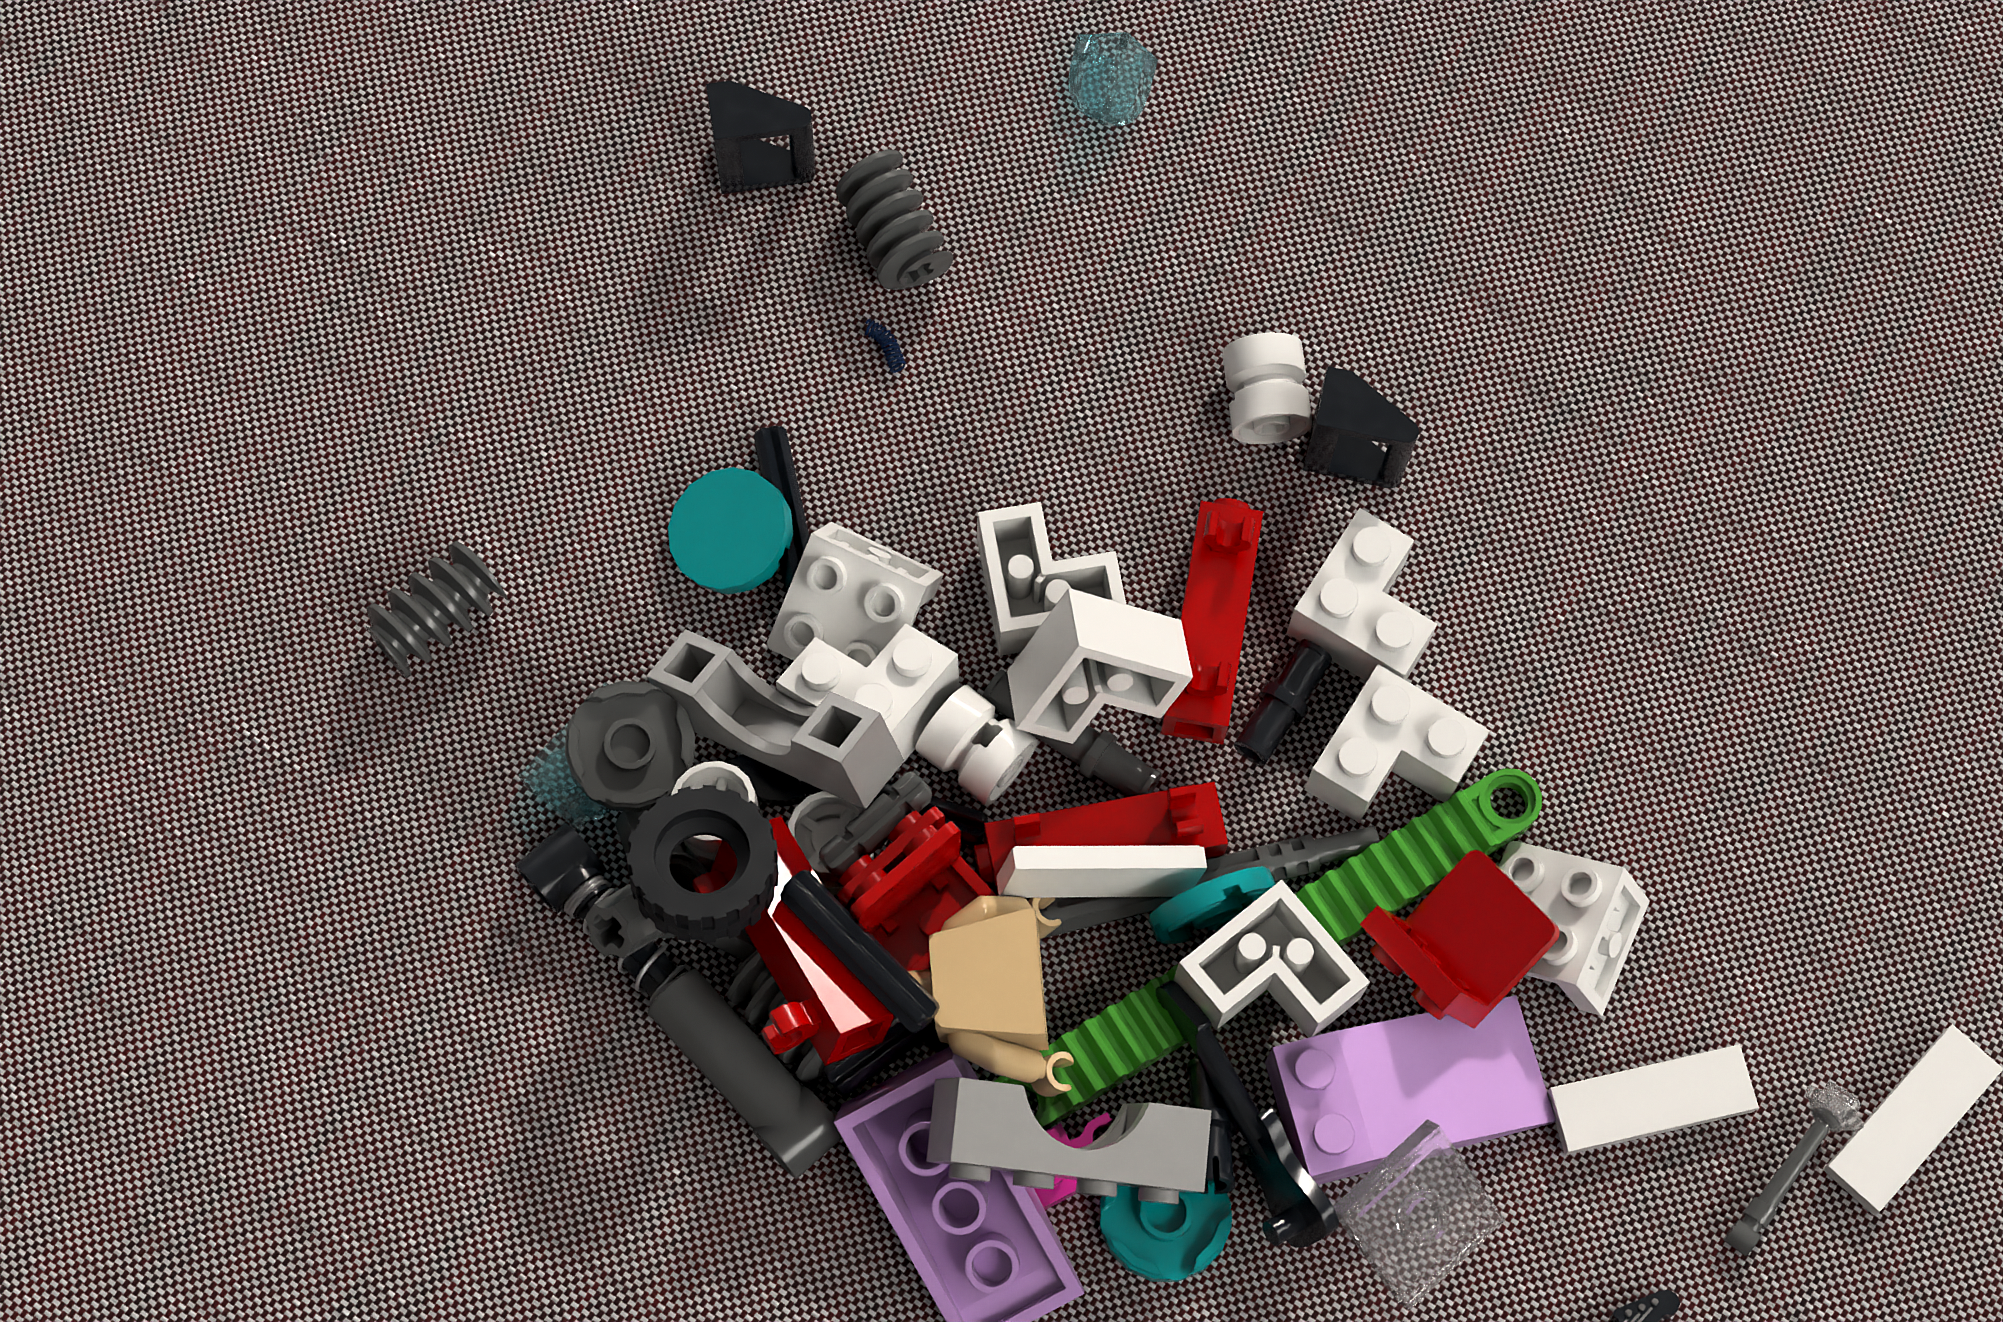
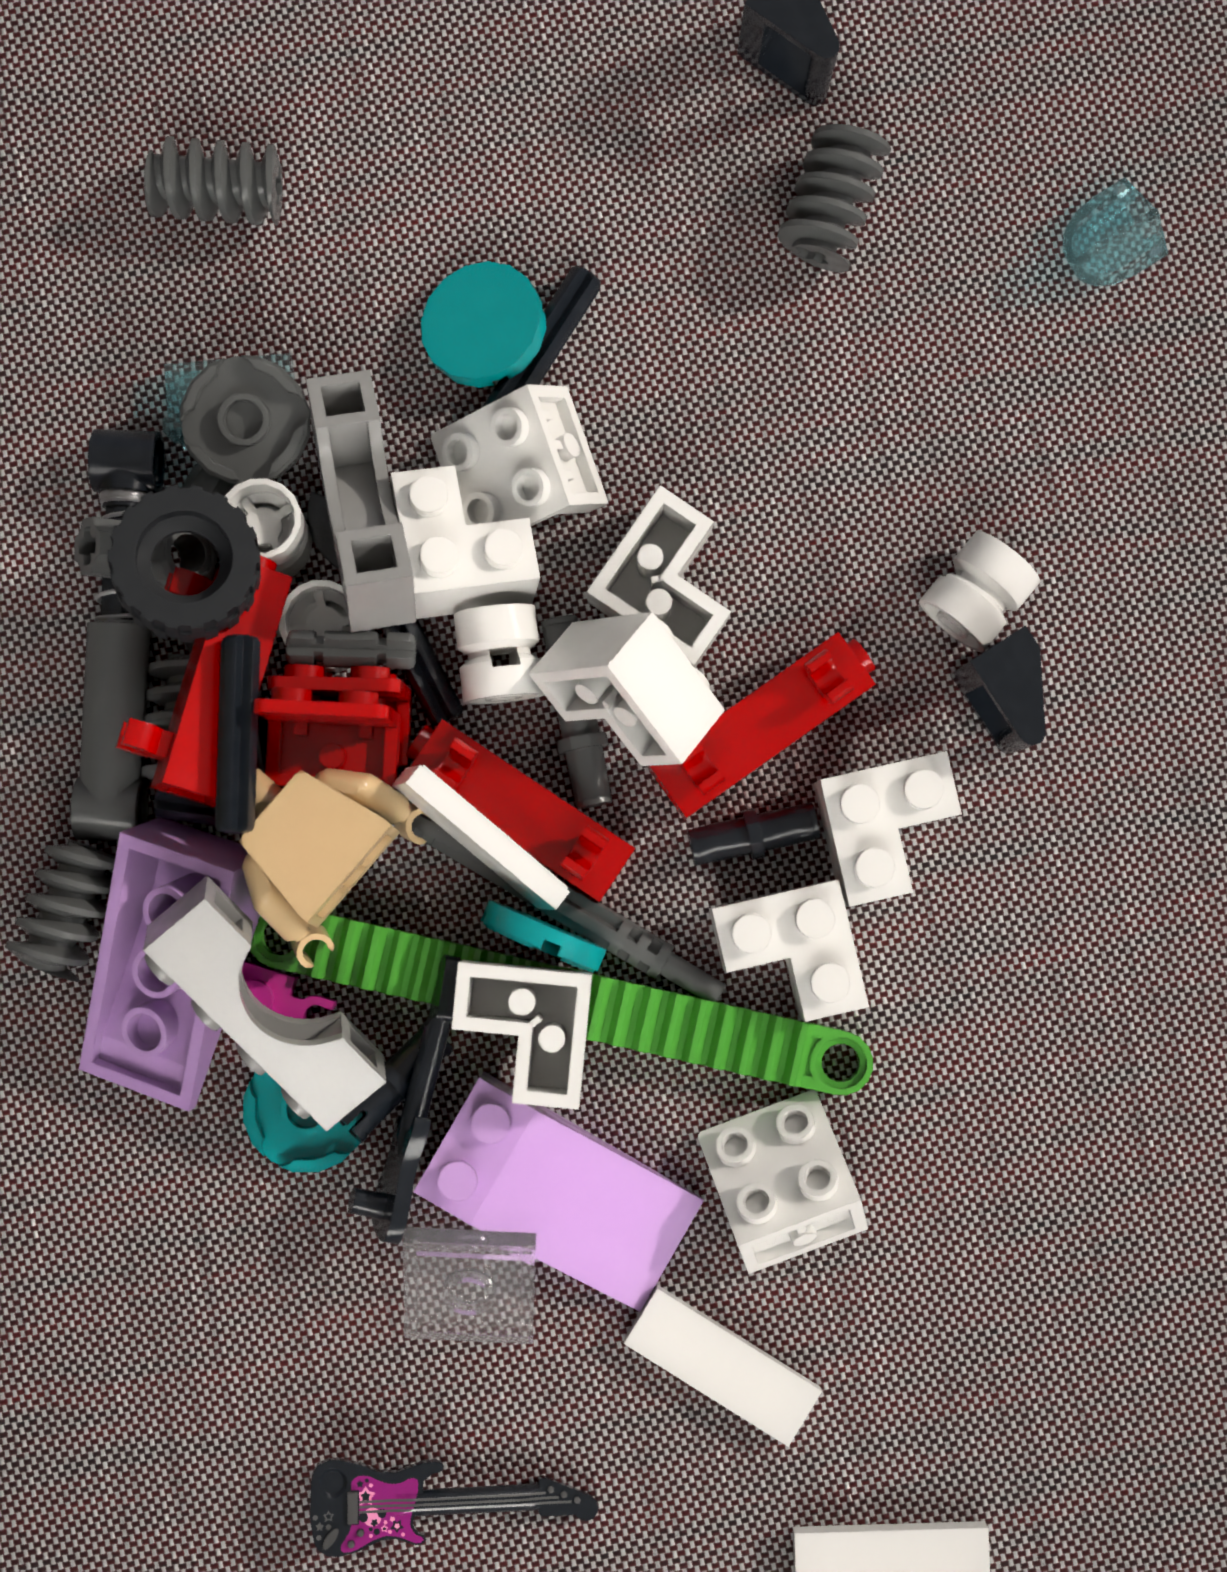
camera: 50 degrees right, 15 degrees up
dark blue leg [864,318,906,373] -> none
red bracket [1360,850,1560,1029] -> none
dark grey piece [1723,1082,1864,1257] -> none
none -> dark grey piece [5,839,116,982]

